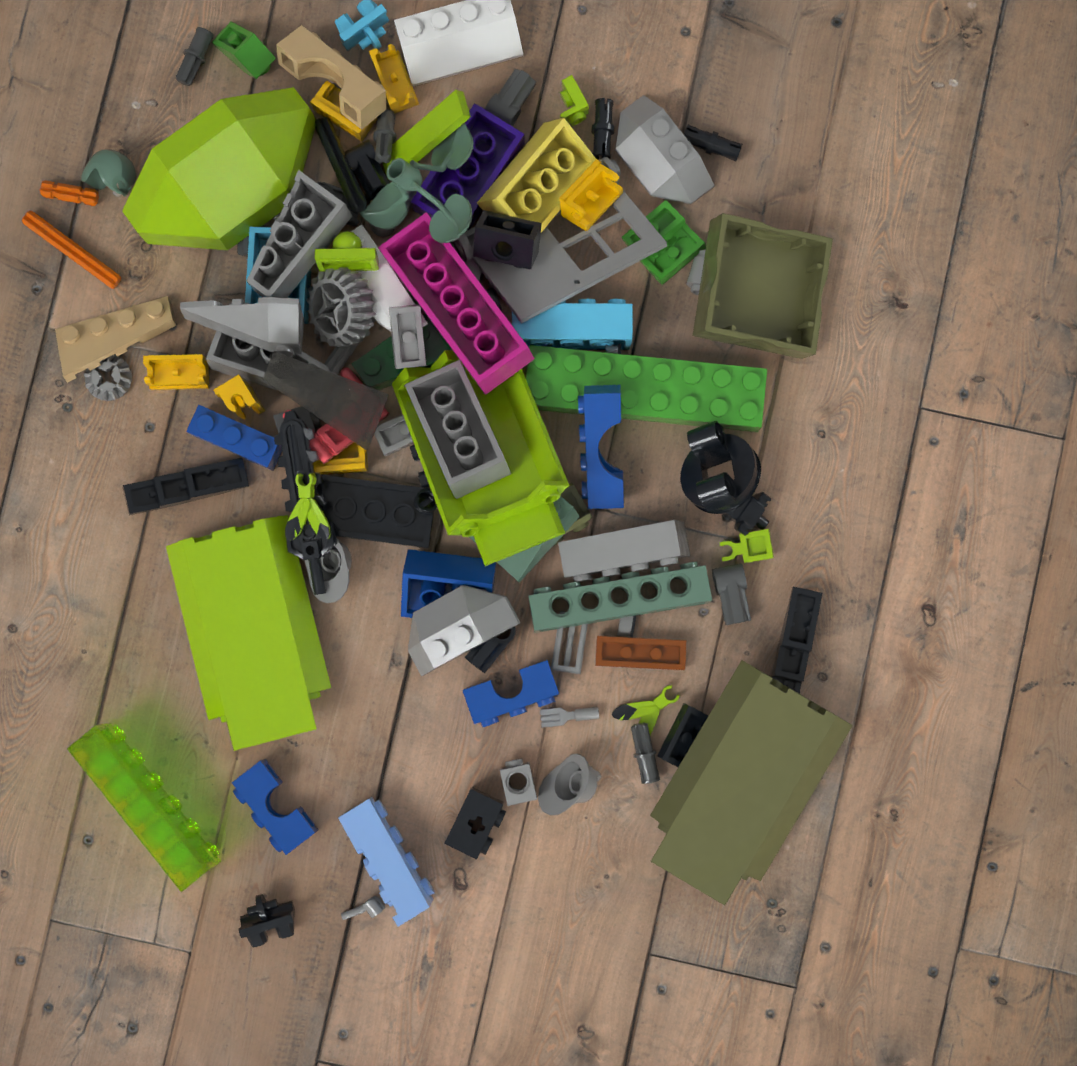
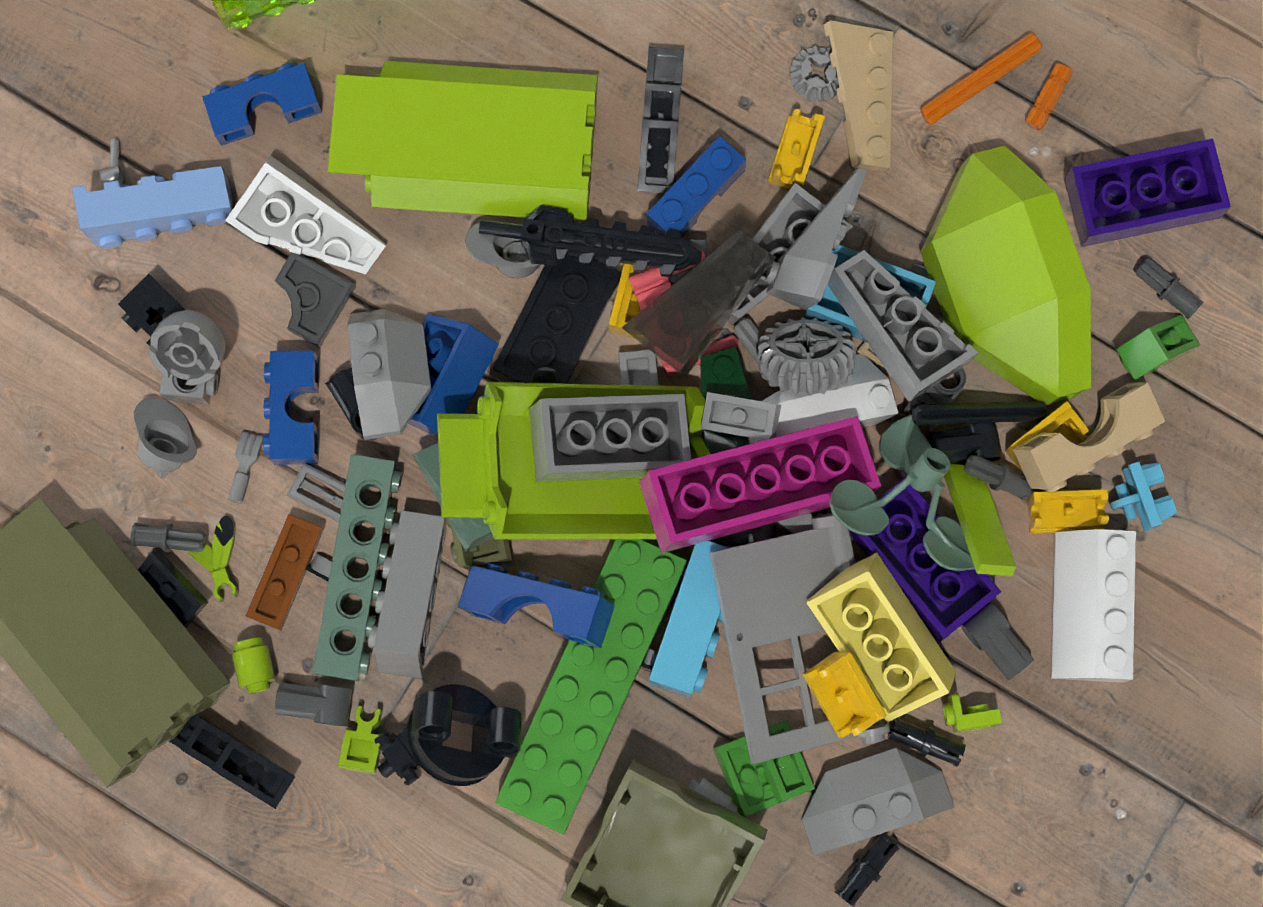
camera: 105 degrees right, 5 degrees down
sand green helmet [81,149,136,197] -> none
yellow hinge [213,374,265,420] -> none
black hips [238,894,295,948] -> none
lime piece [285,473,331,541] -> none
lime tile [315,231,379,272] -> none
black brick [473,210,542,270] -> none
none -> light grey cylinder [148,310,225,385]
none -> white wedge [225,155,386,274]
none -> lime brick [231,637,276,694]
none -> dark grey tile [274,252,356,348]
none -> dark purple brick [1064,138,1231,247]

